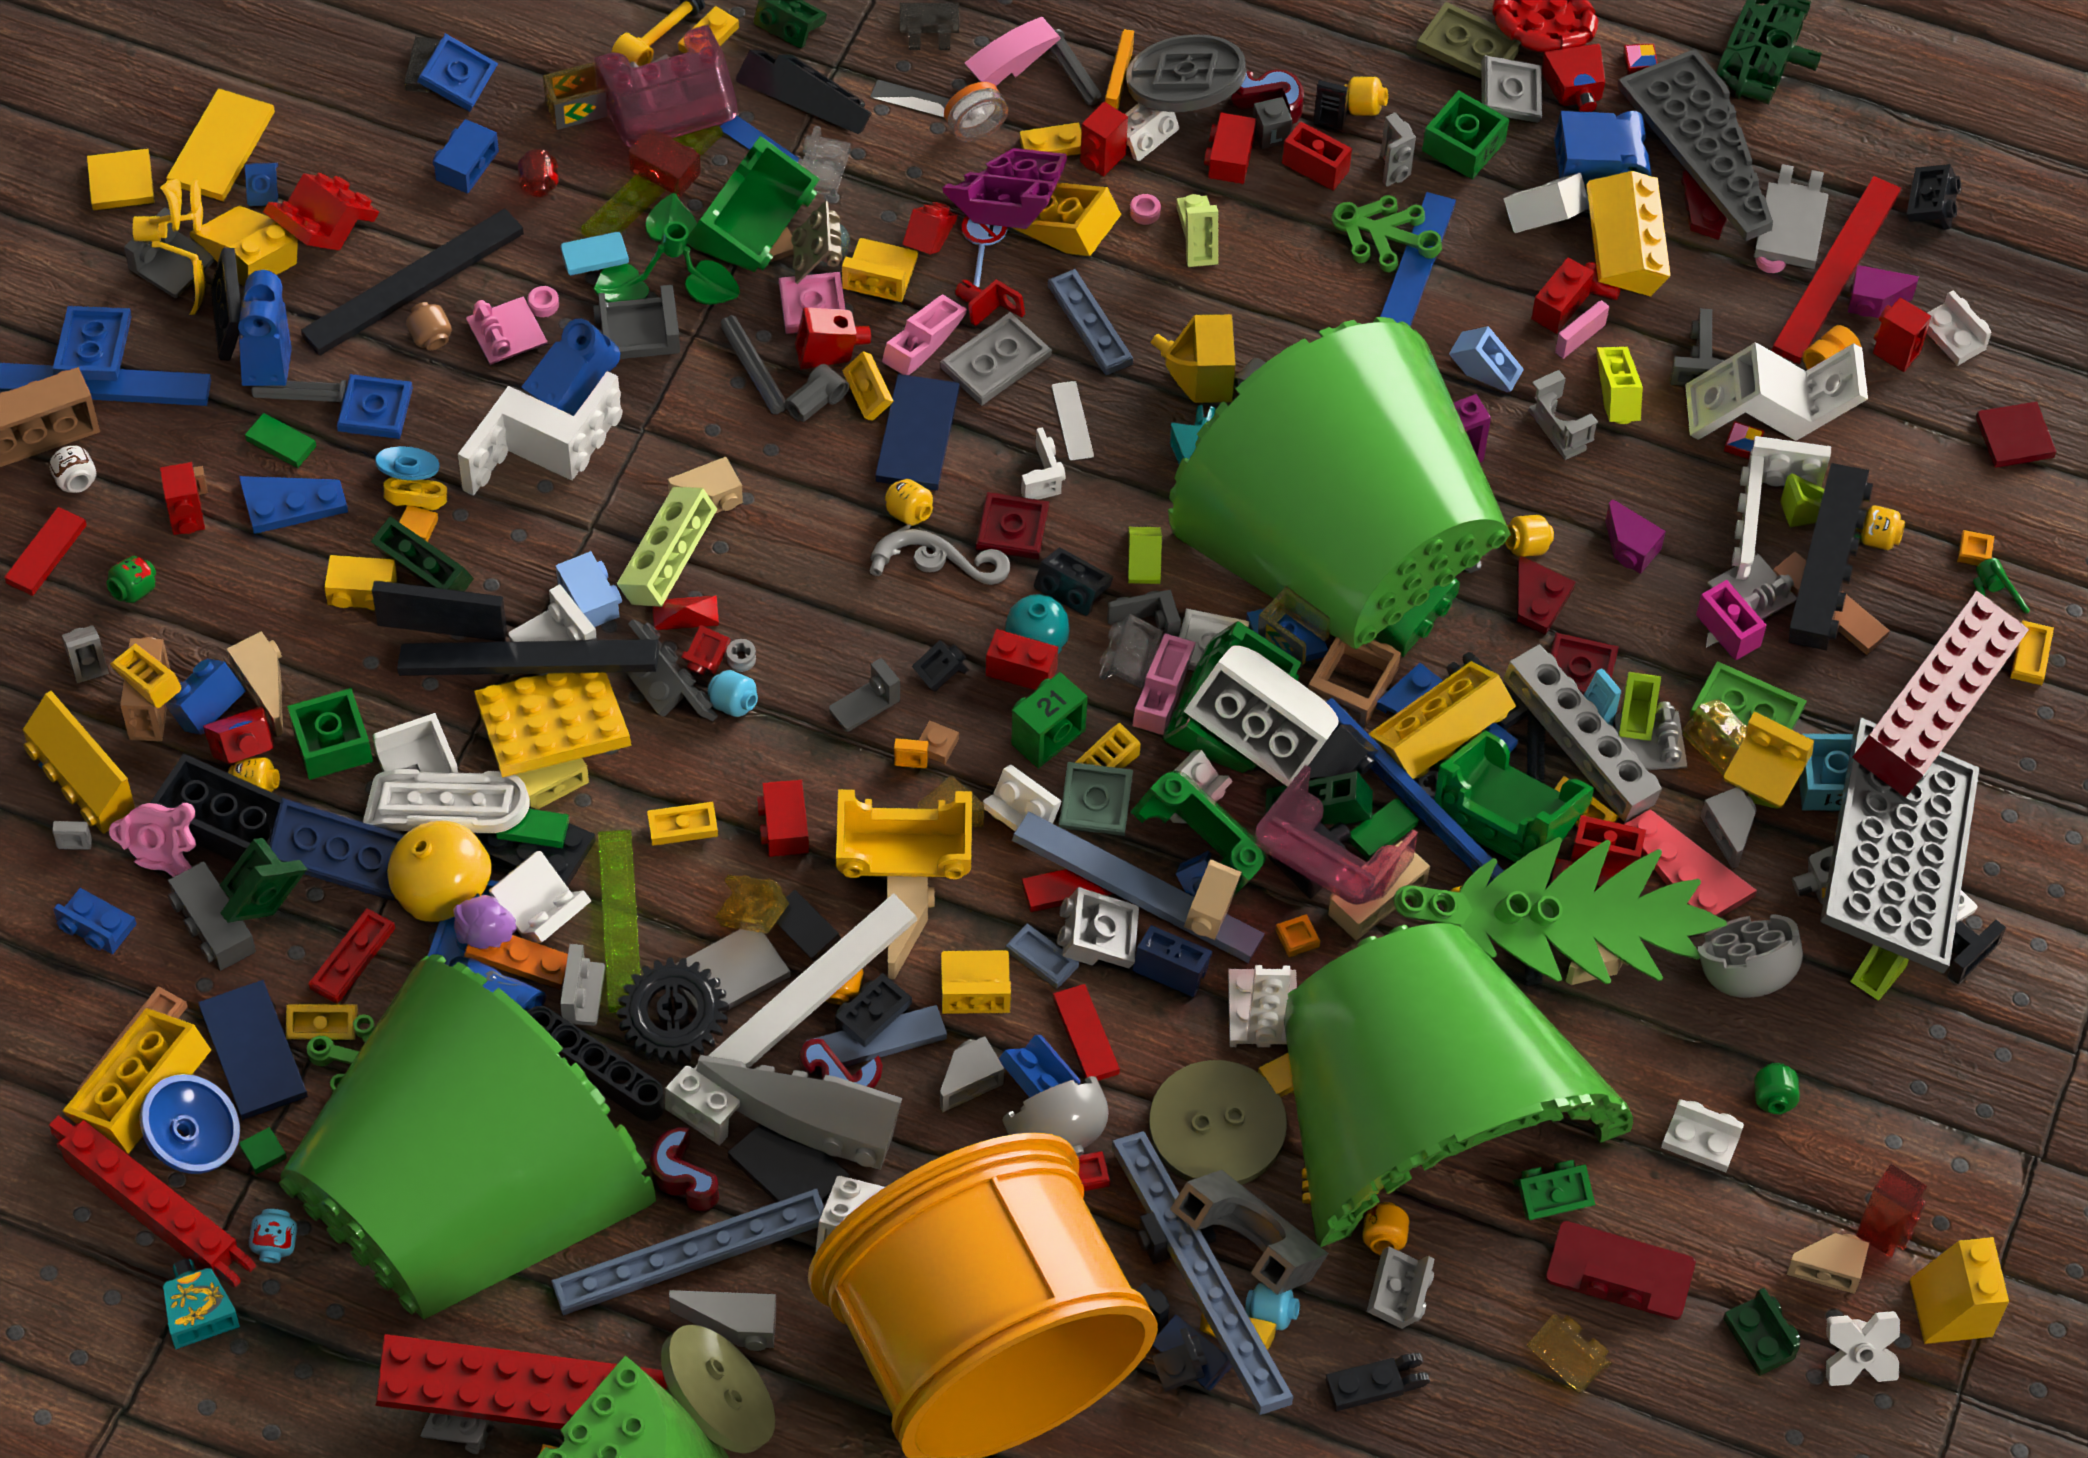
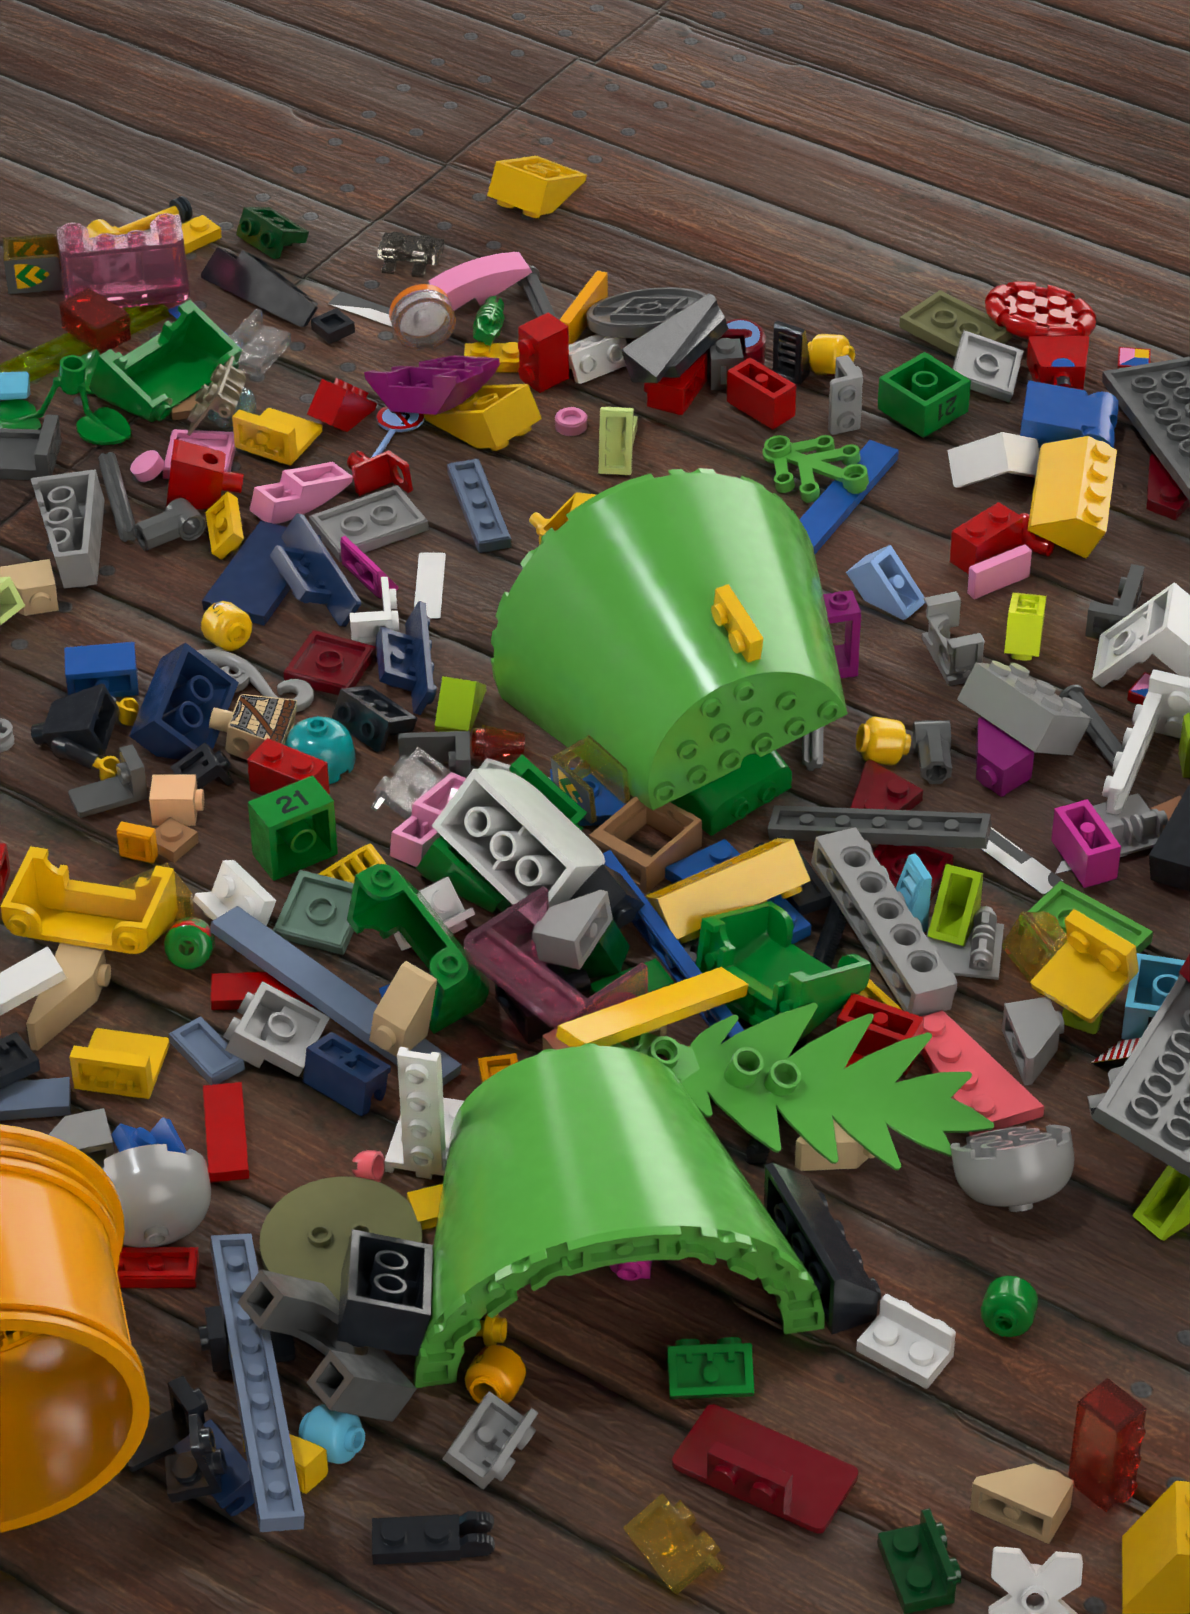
camera: 15 degrees right, 15 degrees down
none -> light grey wedge [30,469,105,589]
none -> black torso [31,684,139,781]
none -> blue brick [64,642,139,697]
none -> dark blue slope [129,643,239,760]
none -> bright pink tile [130,450,164,482]
none -> light nougat brick [149,775,204,826]
none -> green head [164,917,215,969]
none -> torso [209,694,297,760]
none -> dark blue bracket [270,513,361,627]
none -> black plate [311,308,355,344]
none -> black brick [337,1229,433,1356]
none -> dark pink slope [340,536,399,598]
none -> coral hinge [352,1150,385,1182]
none -> dark blue bracket [376,601,437,715]
none -> clear red cone [471,725,525,760]
none -> green hinge [473,296,505,346]
none -> light grey slope [532,890,613,970]
none -> yellow tile [556,967,749,1047]
none -> wedge [622,294,729,383]
none -> yellow plate [711,584,764,663]
none -> black slope [764,1162,881,1335]
none -> dark grey plate [768,805,992,849]
none -> dark grey piece [913,720,952,784]
none -> light grey brick [957,660,1092,755]
none -> white sticker [982,827,1063,894]
none -> dark grey axle [1059,685,1124,767]
none -> sticker [1091,1038,1140,1063]

